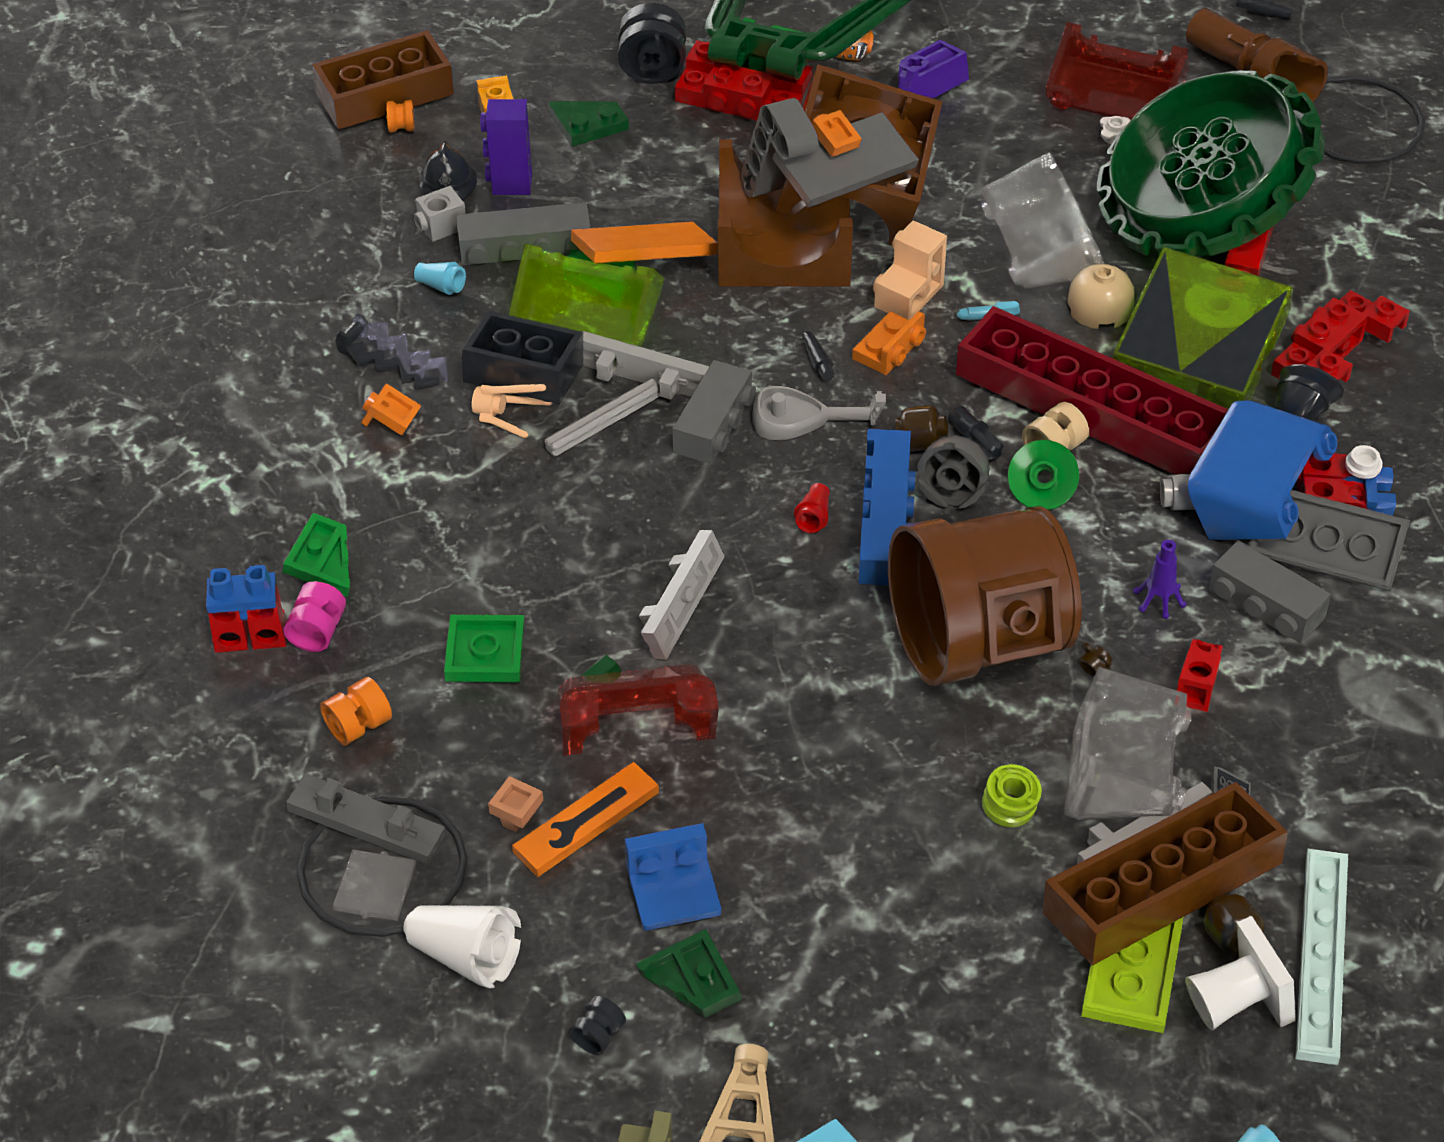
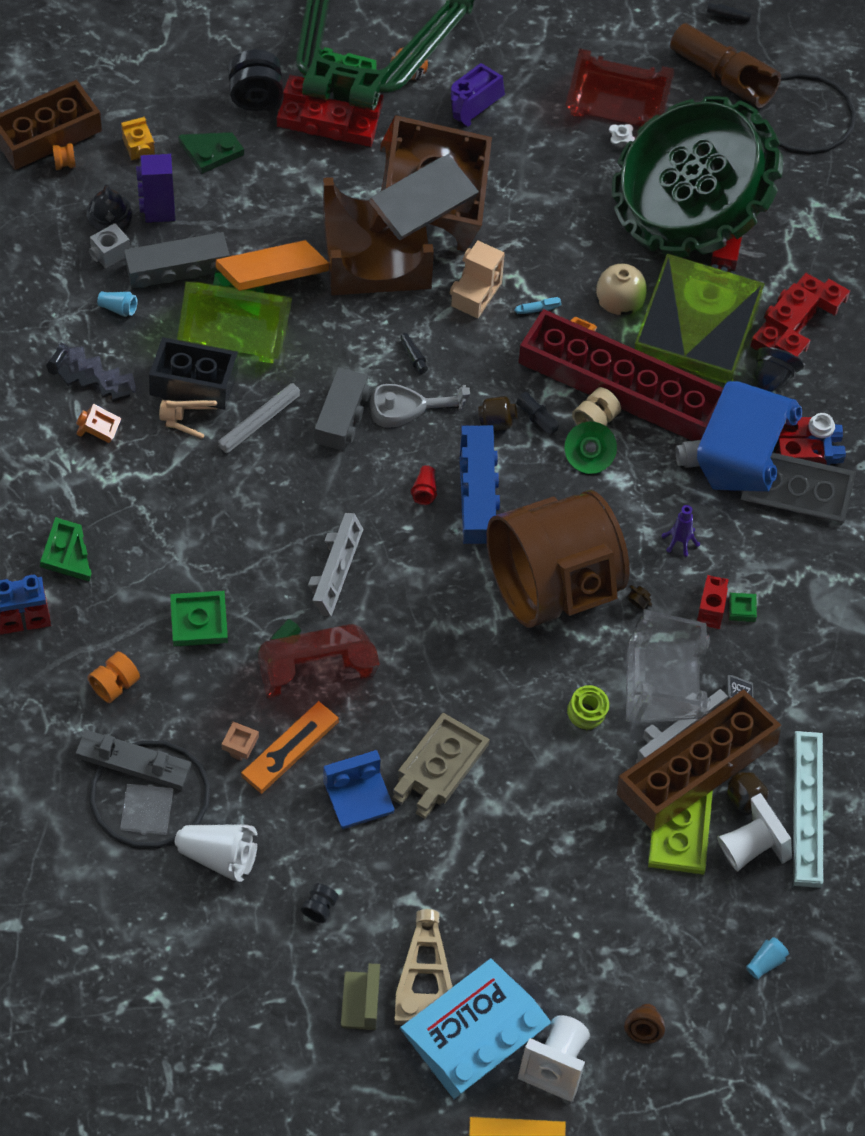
camera: 10 degrees left, 10 degrees up
dark pink wheel [283,581,346,652] -> none
light grey hinge [583,331,709,400] -> none
dark green wing [635,929,743,1018] -> none
dark grey beam [741,98,818,197] -> none
orange bracket [812,110,862,157] -> none
orange bracket [852,311,926,375] -> none
dark grey cylinder [917,436,990,509] -> none
clear windscreen [980,152,1105,289] -> none
dark grey brick [1209,540,1331,644] -> none
none -> dark tan tile [392,713,490,819]
none -> green tile [729,593,757,622]

